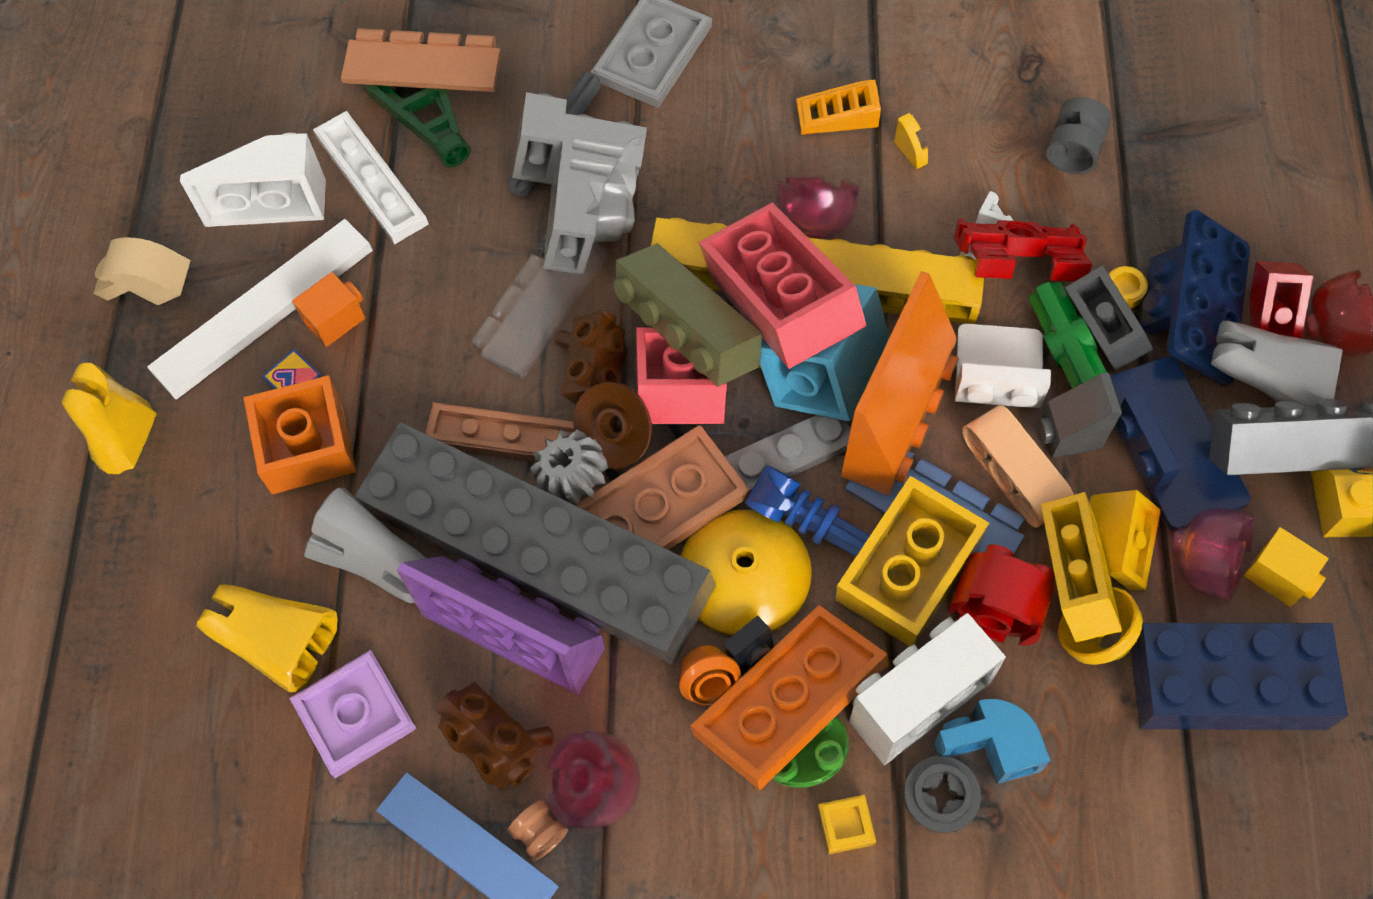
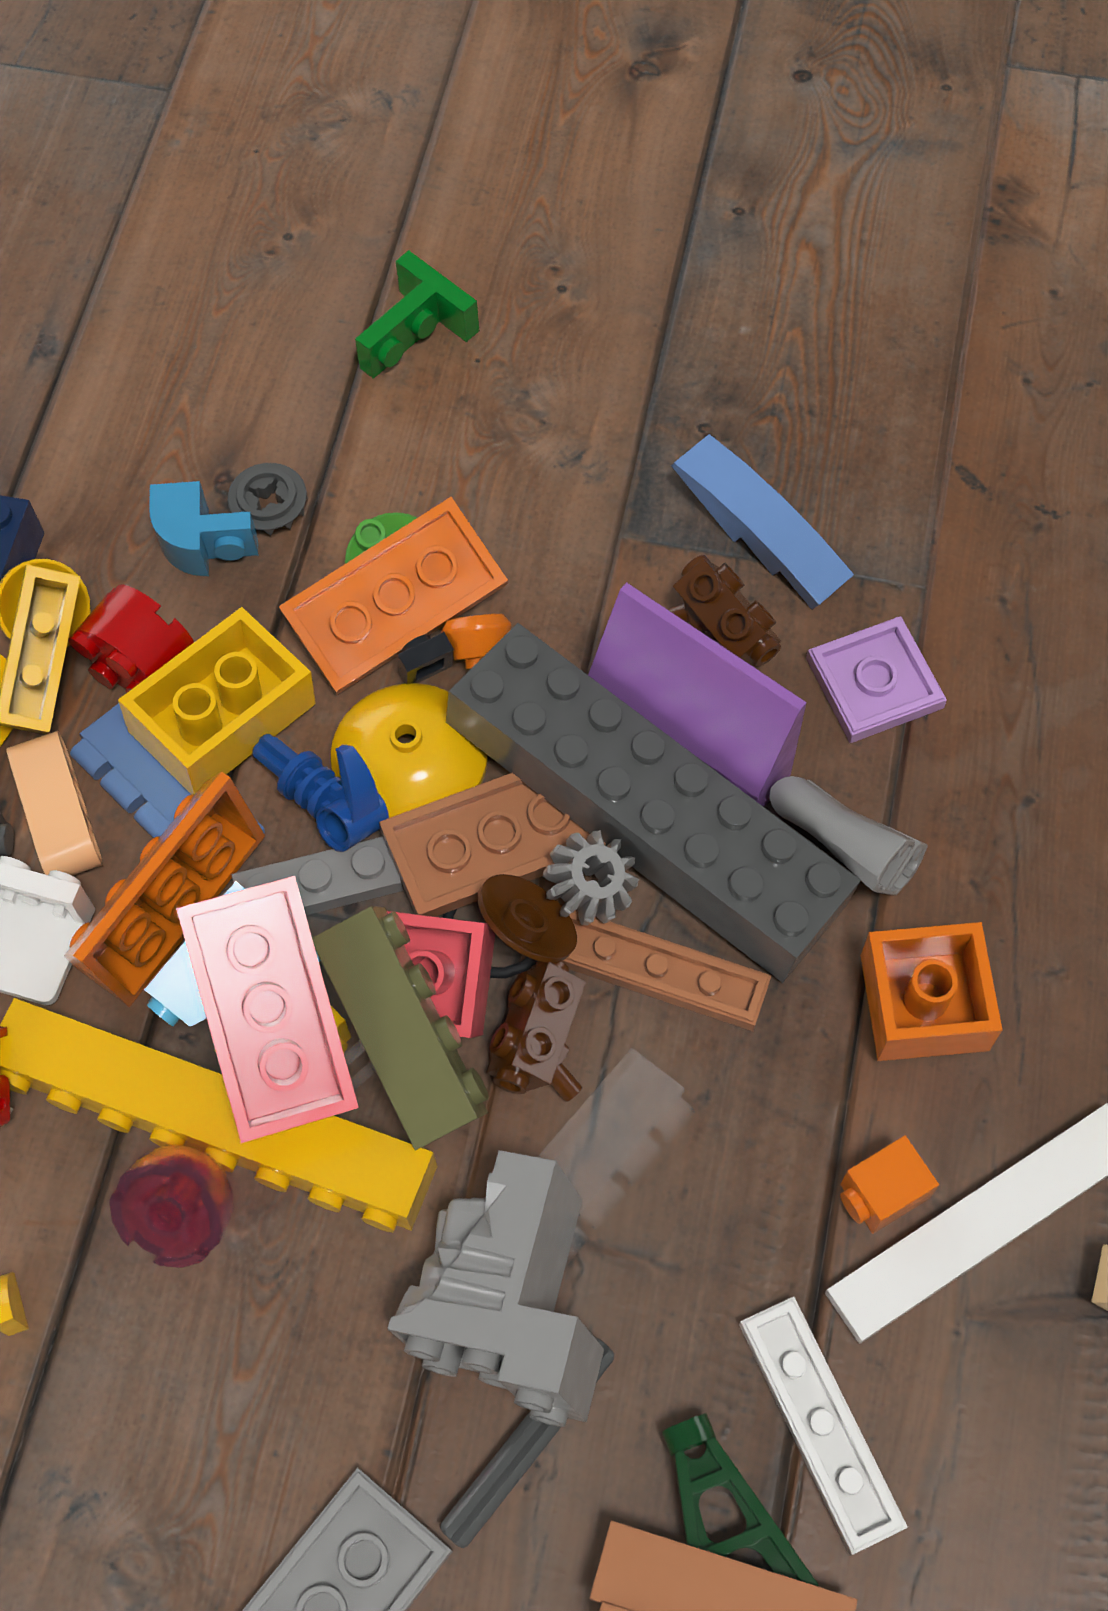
camera: 170 degrees left, 0 degrees up
white slope [180,133,326,227] -> none
yellow piece [196,584,338,692] -> none
tile [262,349,322,389] -> none
nougat wheel [507,800,568,862] -> none
clear pink cylinder [546,730,641,829] -> none
light orange slope [796,79,881,135] -> none
yellow tile [817,795,876,855] -> none
white brick [849,613,1006,766] -> none

